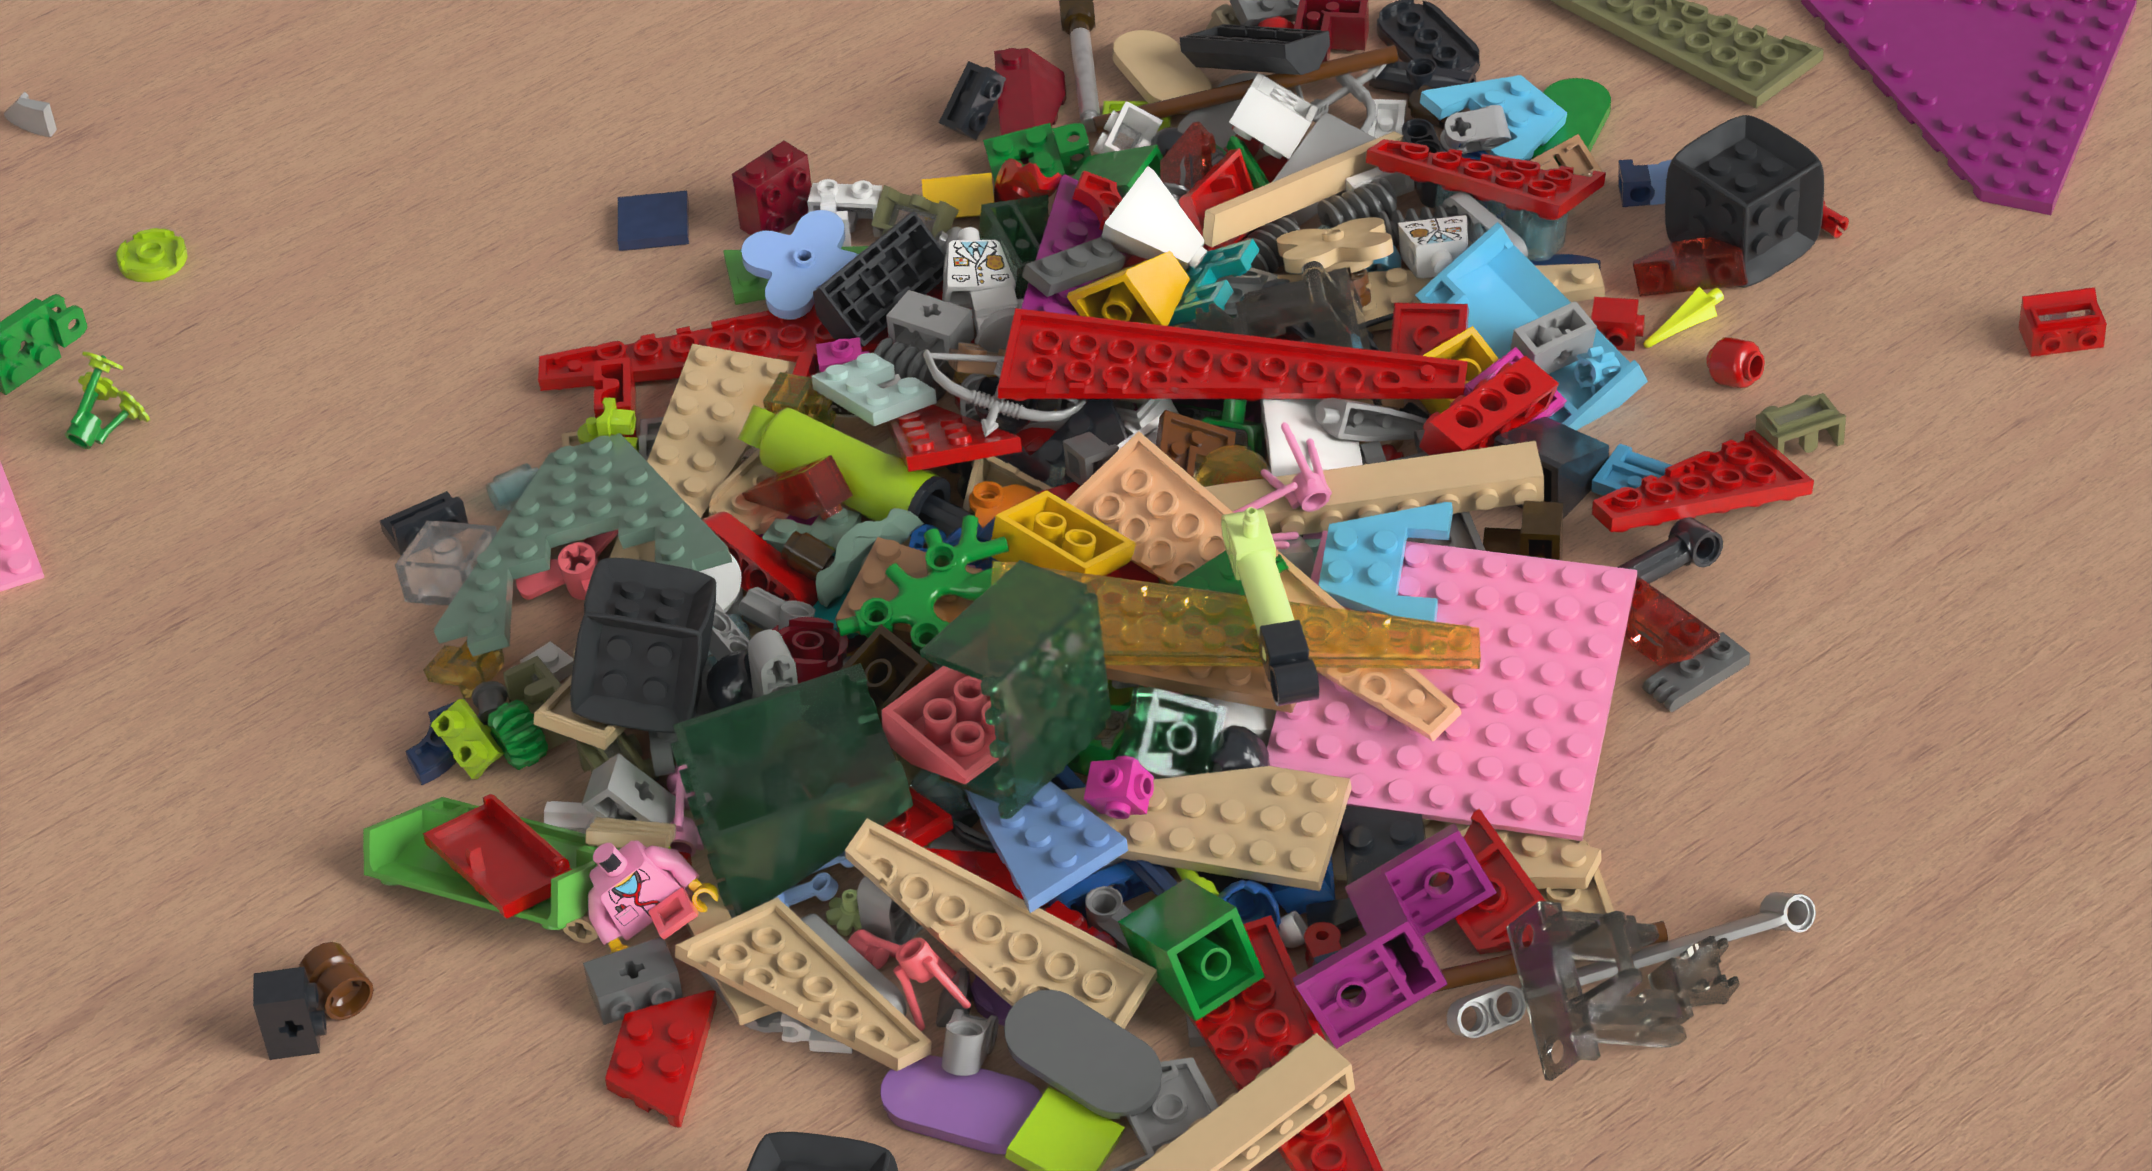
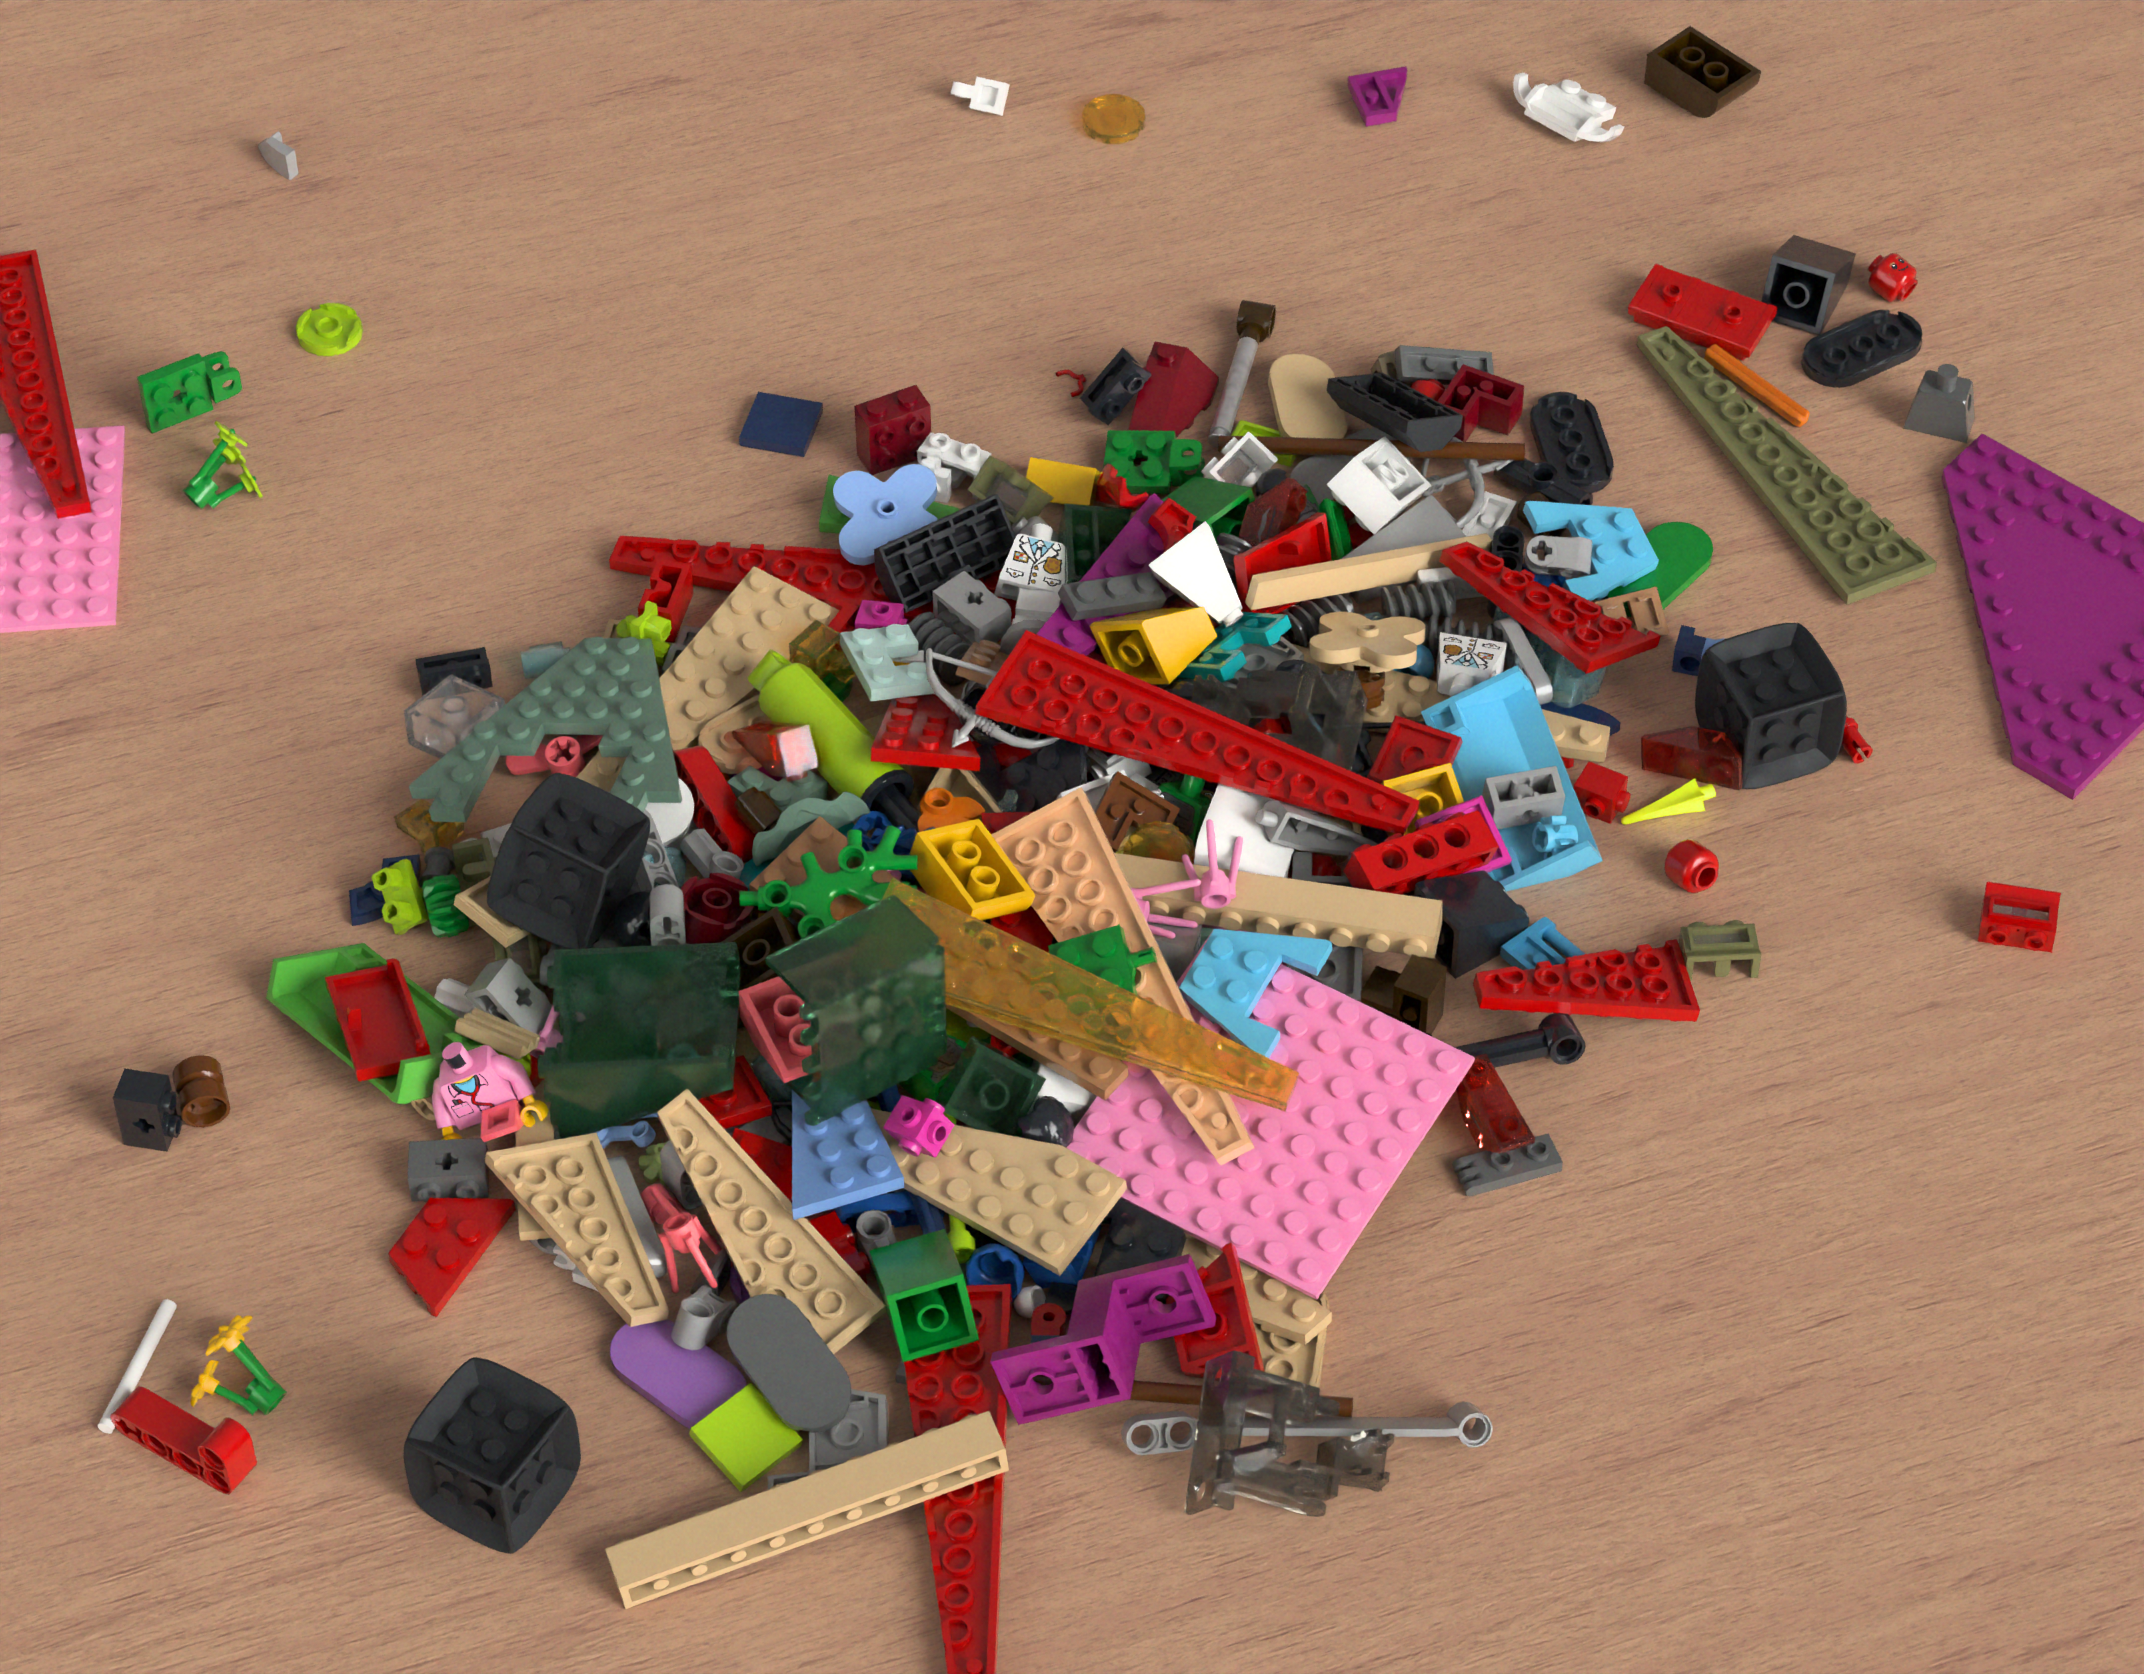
camera: 15 degrees right, 5 degrees up
dark grey brick [1063,432,1119,486] -> none
piece [1221,507,1319,706] -> none
none -> red piece [1056,369,1086,397]

